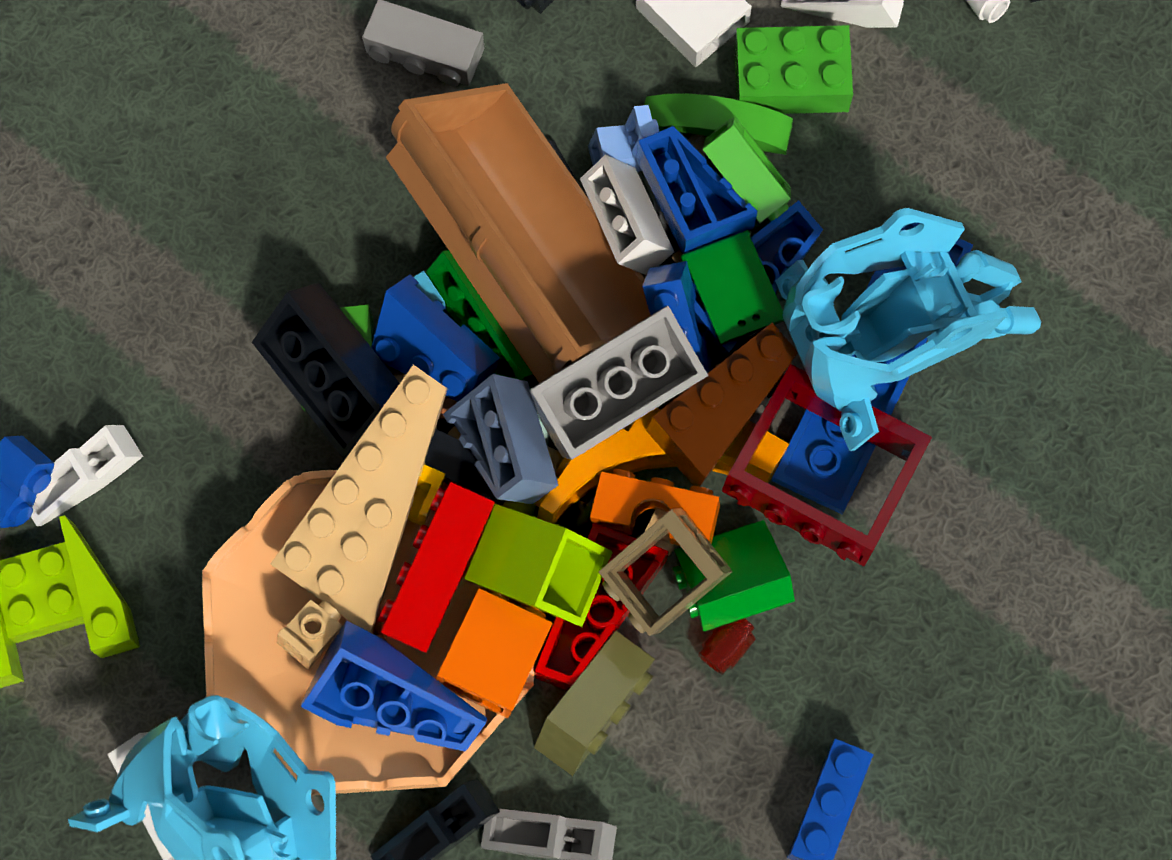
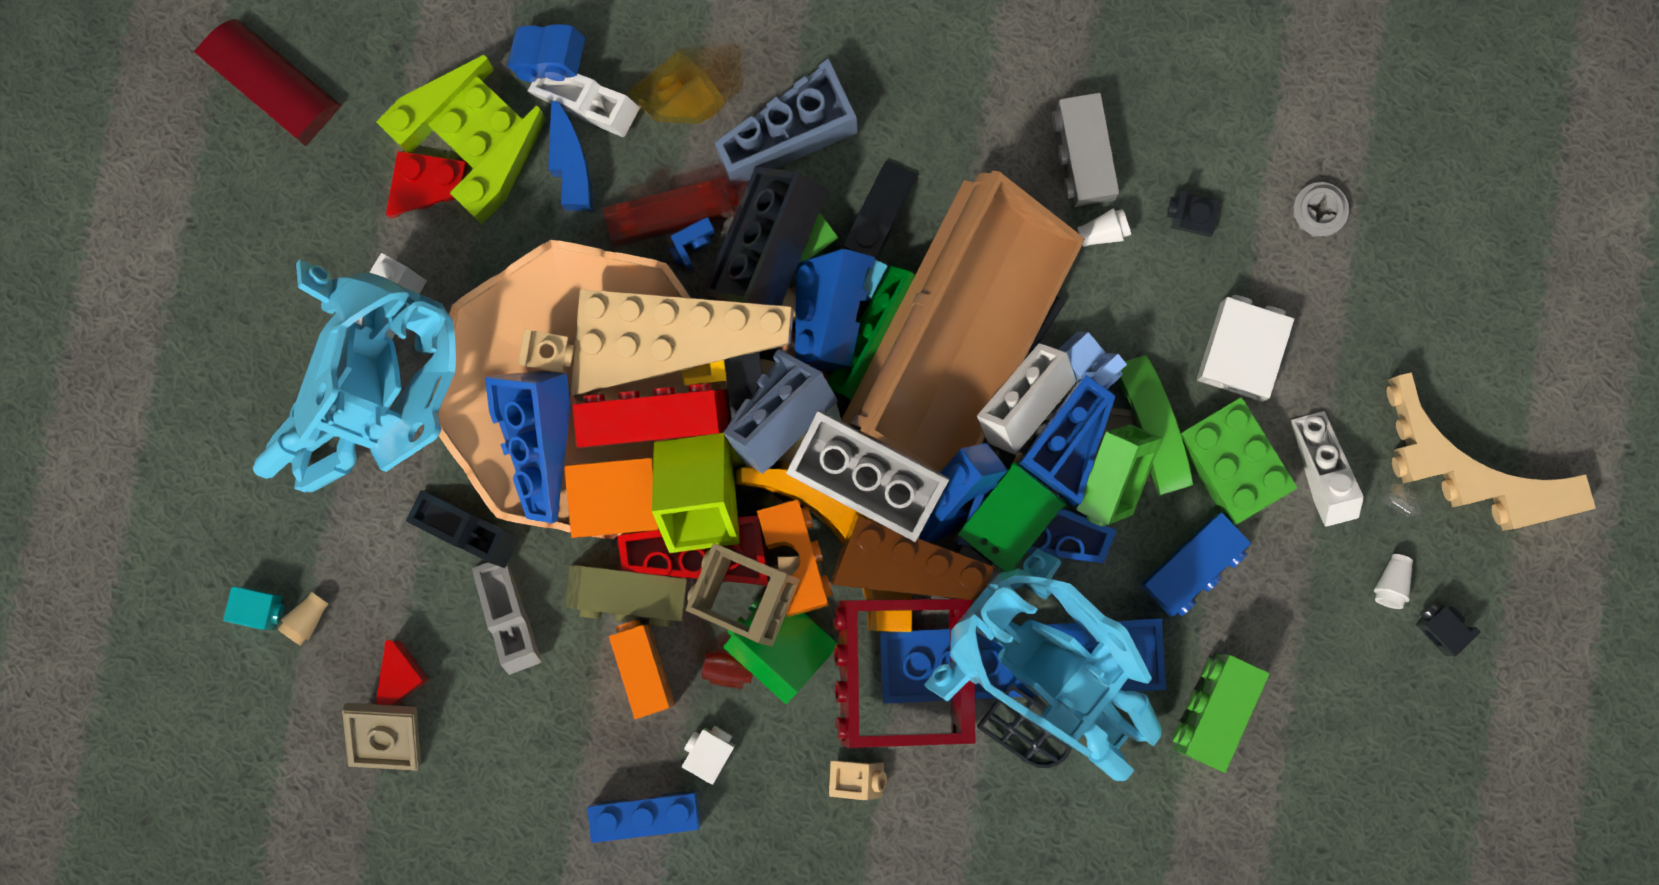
camera: 60 degrees right, 10 degrees up
none -> red wing [386,151,467,218]
none -> blue slope [549,101,593,212]
none -> clear red brick [603,177,739,247]
none -> orange brick [609,620,675,719]
none -> clear yellow slope [626,50,727,124]
none -> blue bracket [669,217,715,272]
none -> white brick [682,726,736,785]
none -> sand blue wedge [715,58,858,187]
none -> tan bracket [829,760,887,801]
none -> black slope [843,161,917,261]
none -> black window [977,682,1072,768]
none -> white cone [1077,208,1131,247]
none -> blue brick [1140,512,1251,616]
none -> bright green brick [1172,653,1270,773]

